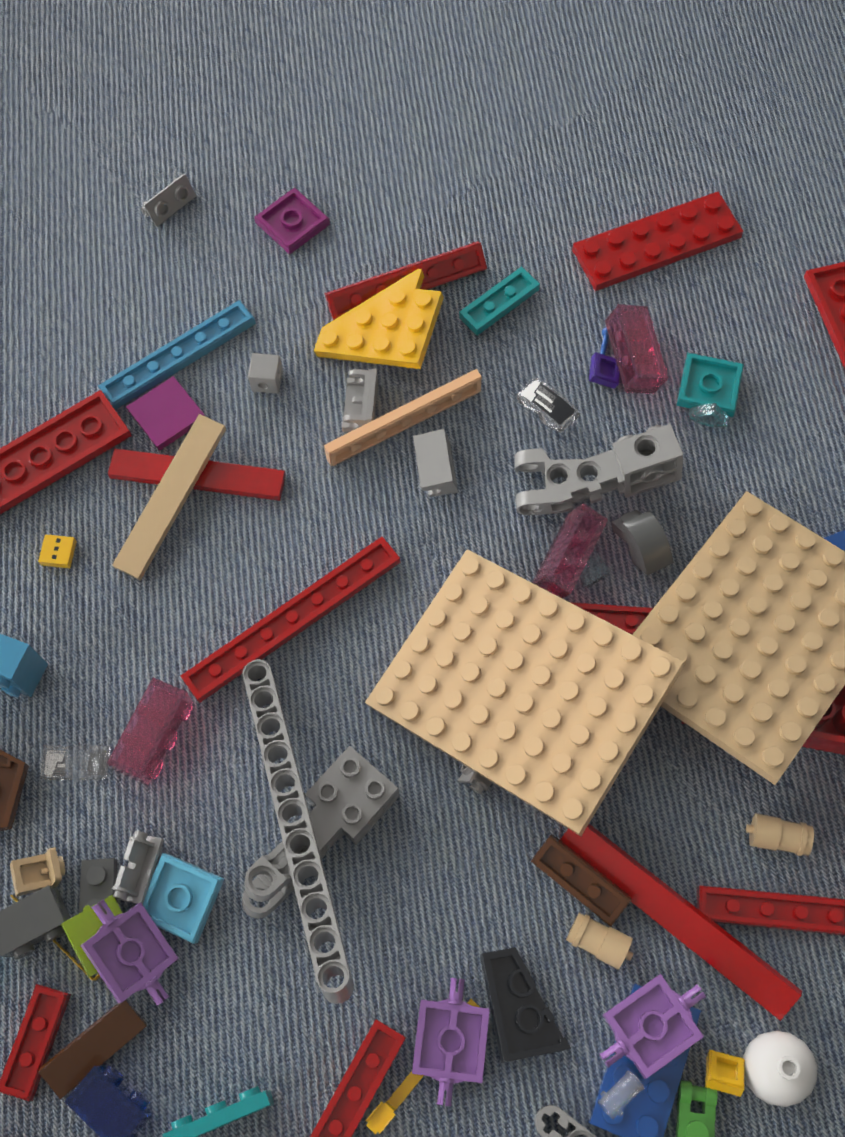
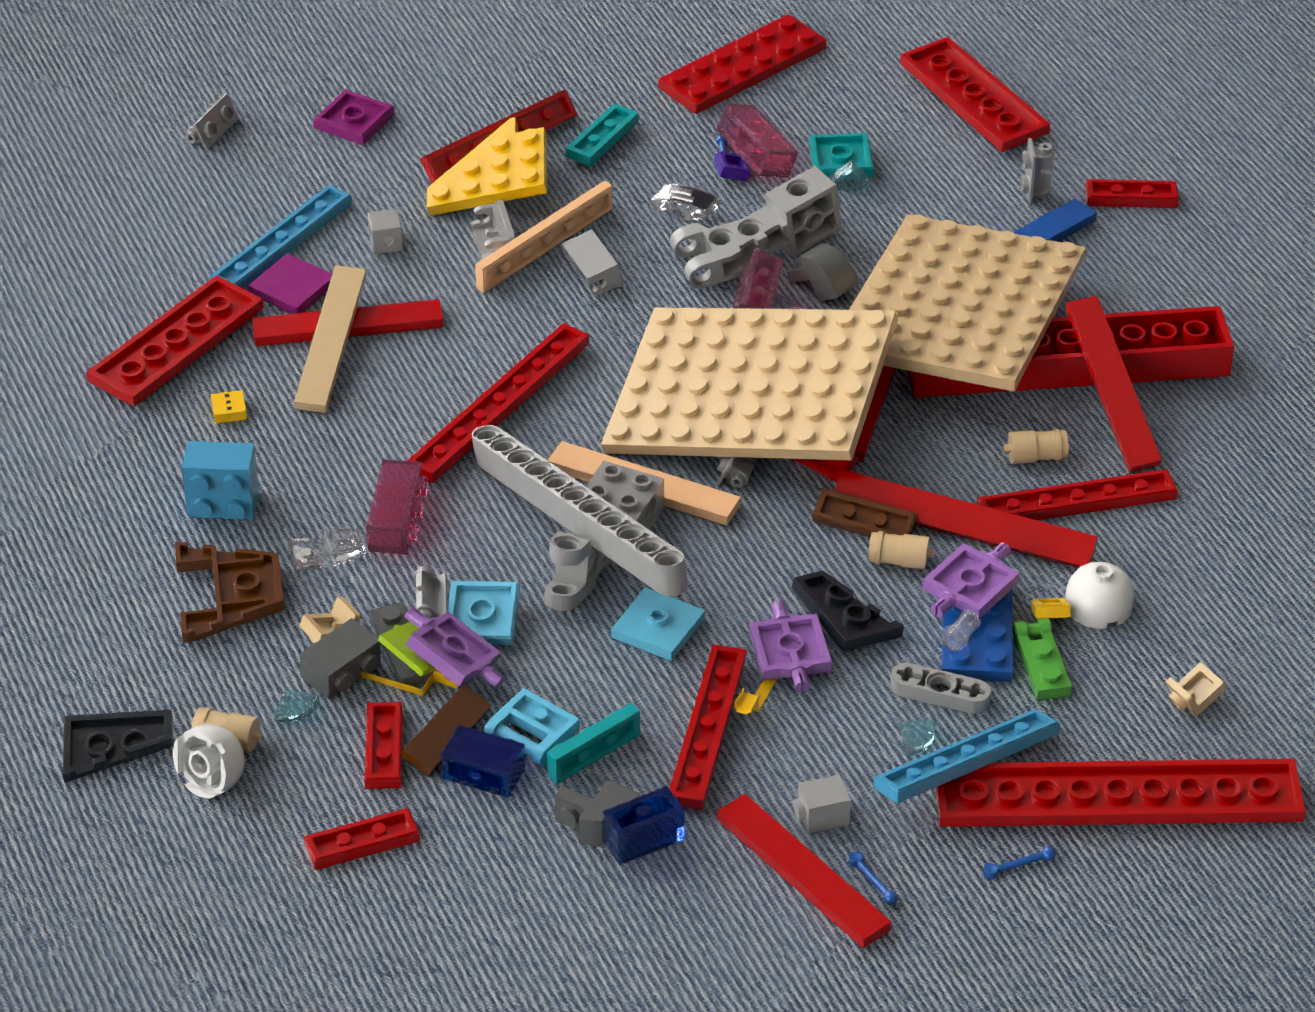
camera: 20 degrees left, 25 degrees down
none -> medium azure plate [484,688,580,767]
none -> light nougat tile [547,441,741,526]
none -> medium azure plate [611,587,705,661]

